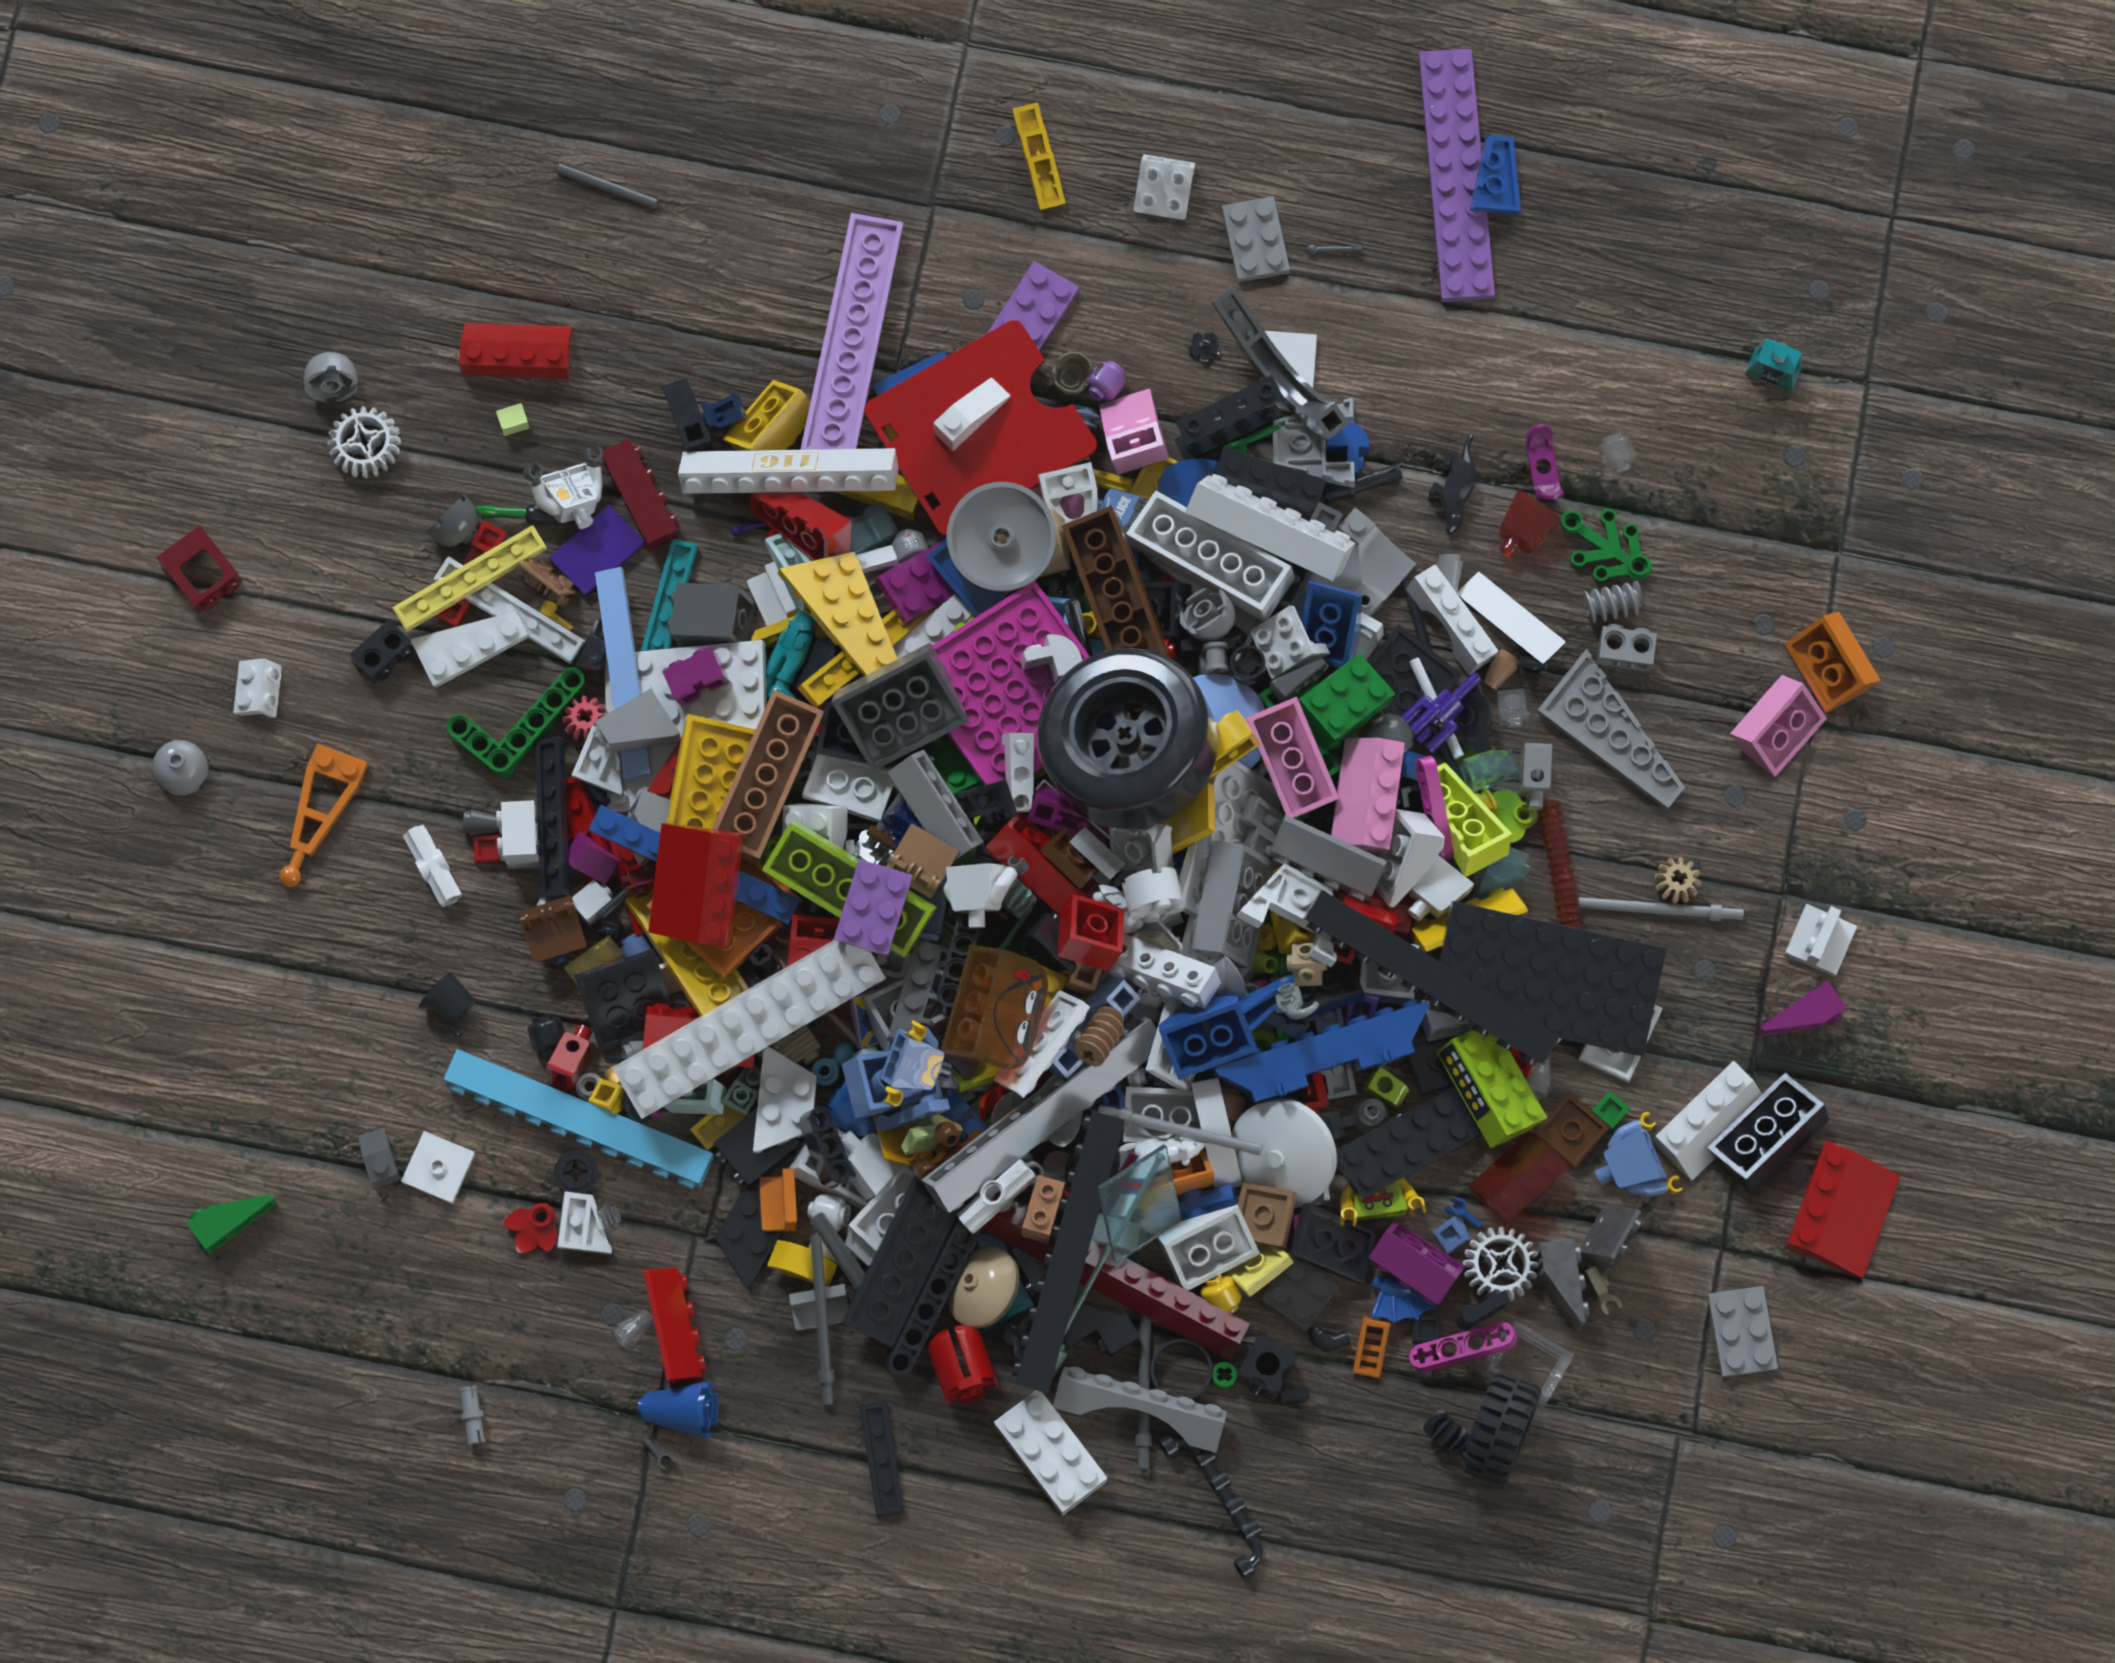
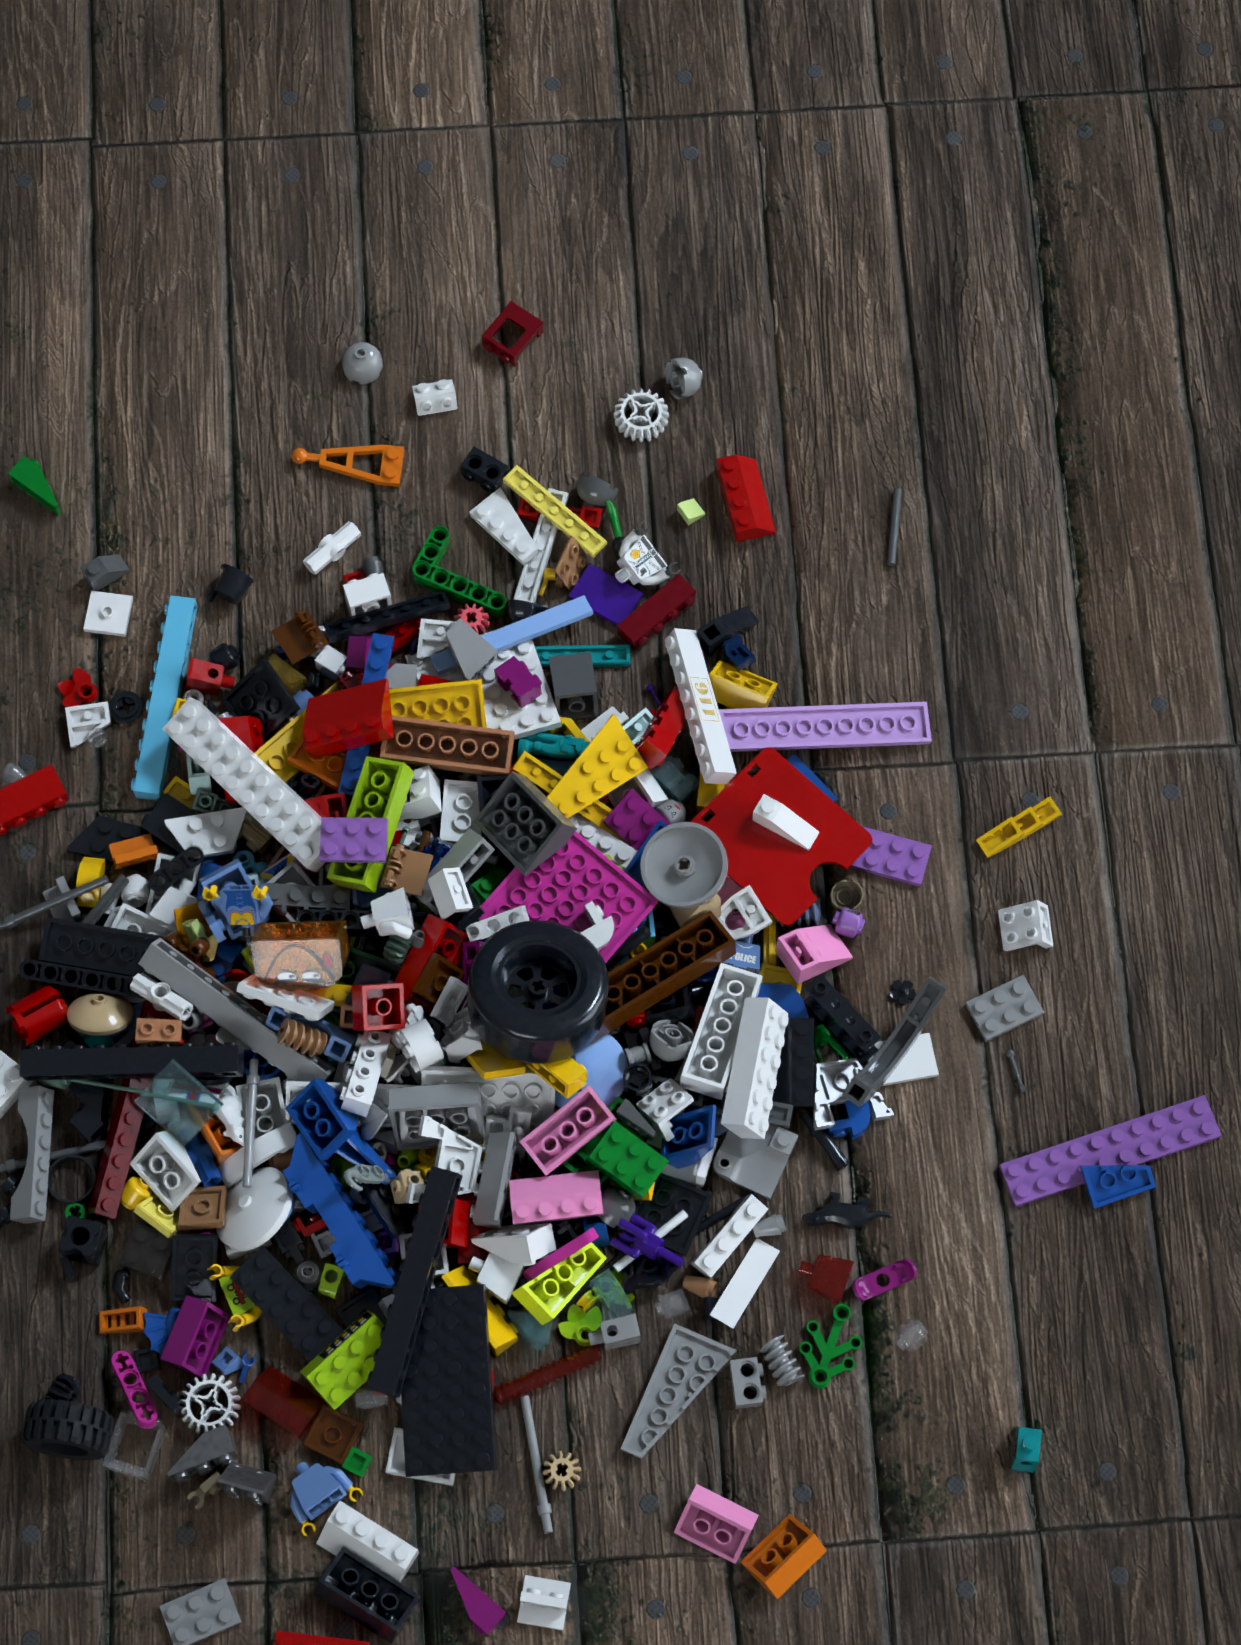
camera: 75 degrees right, 5 degrees down
none -> white panel [428,867,473,919]

